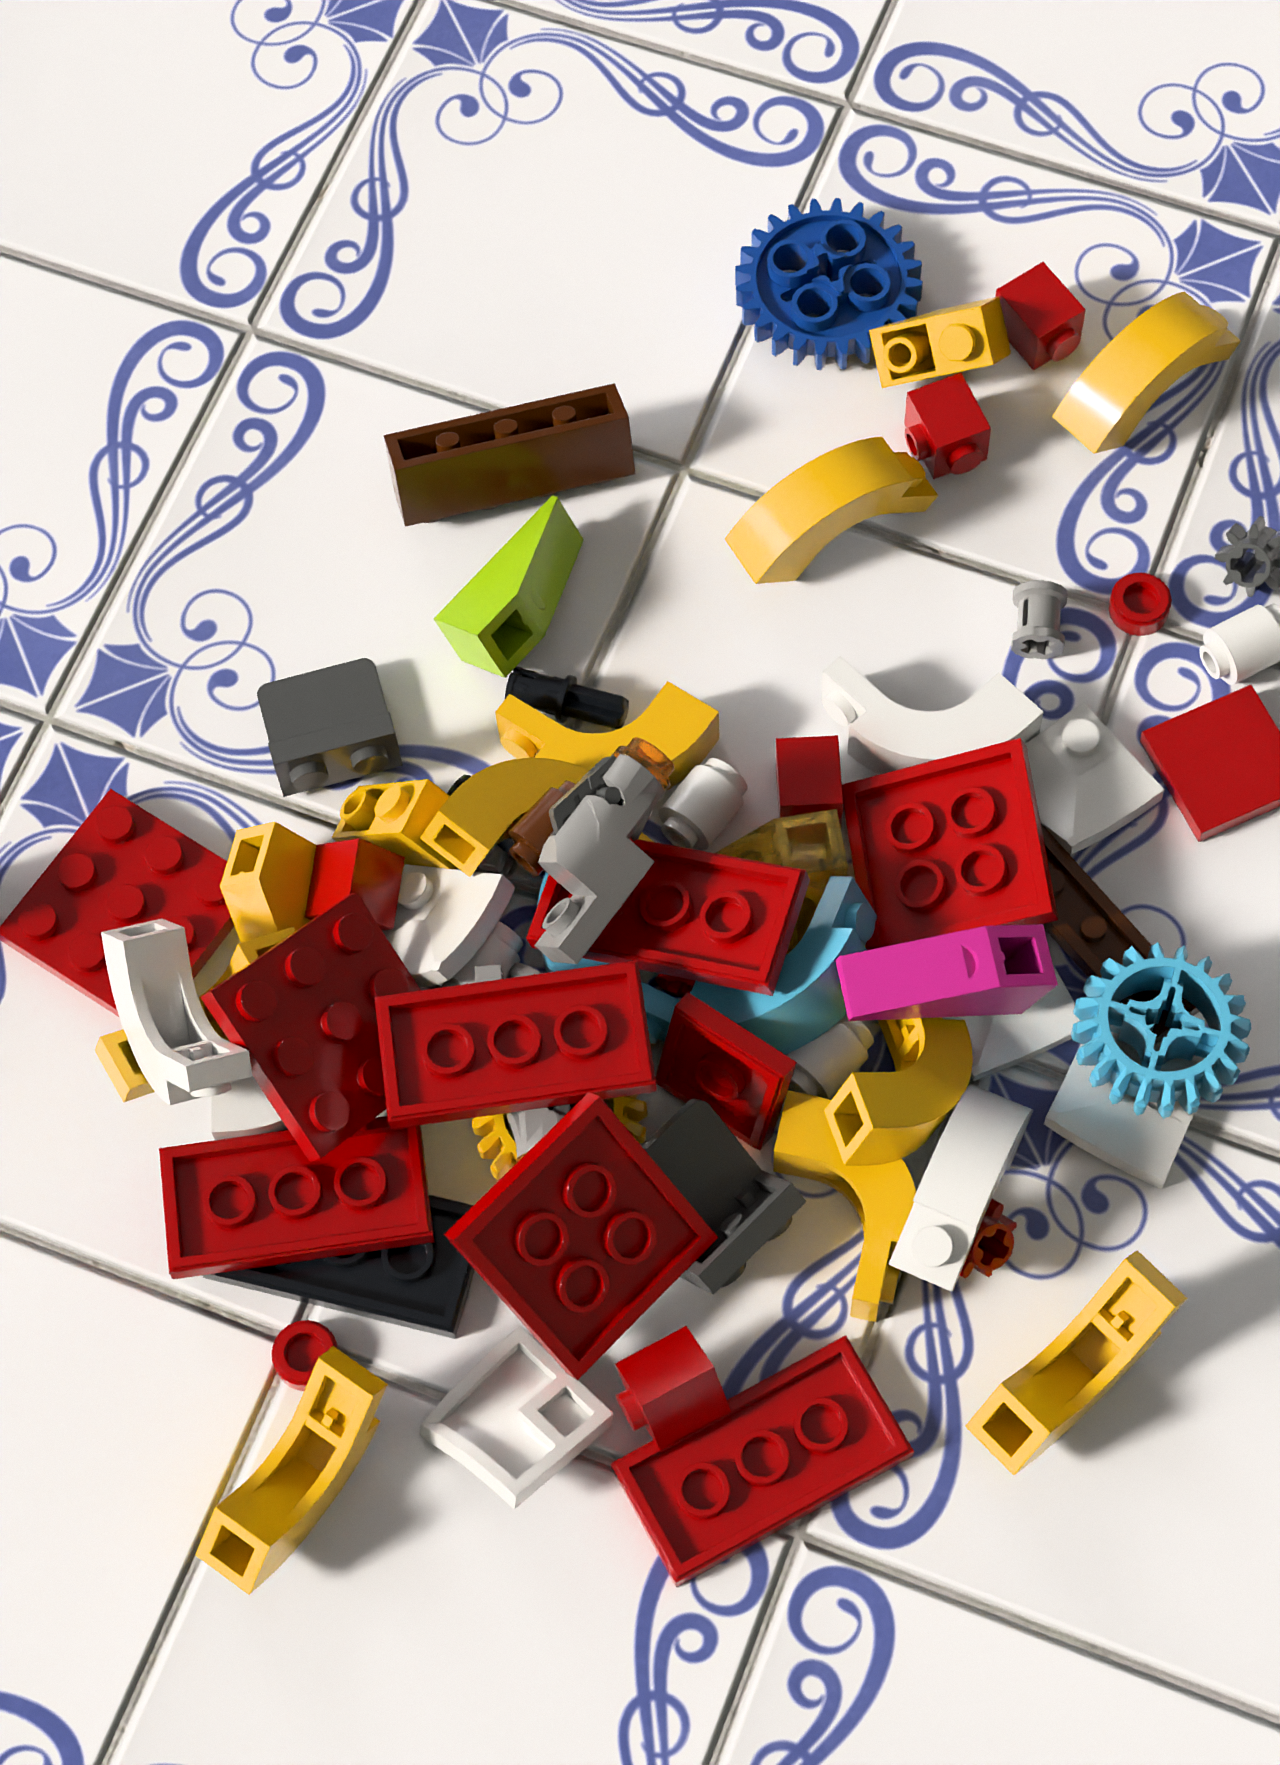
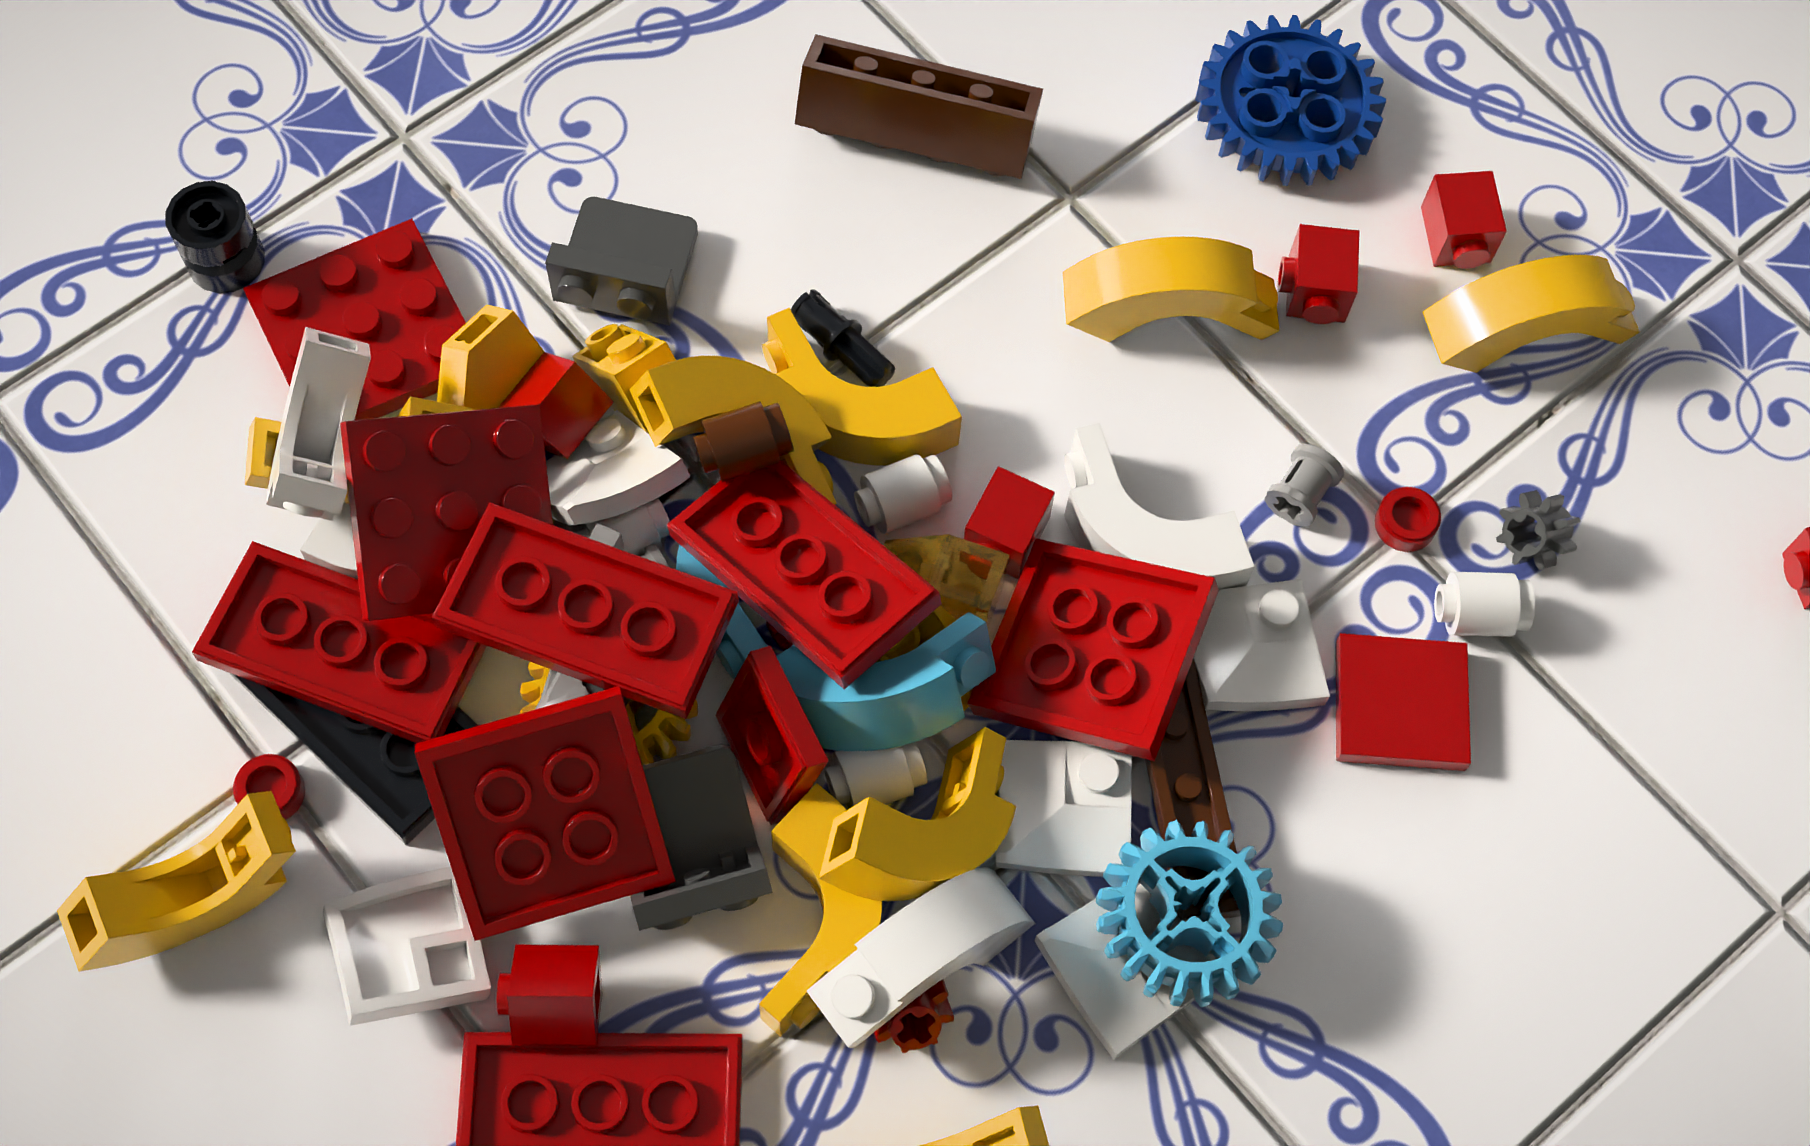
camera: 20 degrees right, 0 degrees up
lime slope [433,495,584,678] -> none
light grey plate [534,737,675,964] -> none
dark pink slope [835,924,1058,1021] -> none
yellow slope [869,296,1011,388] -> none

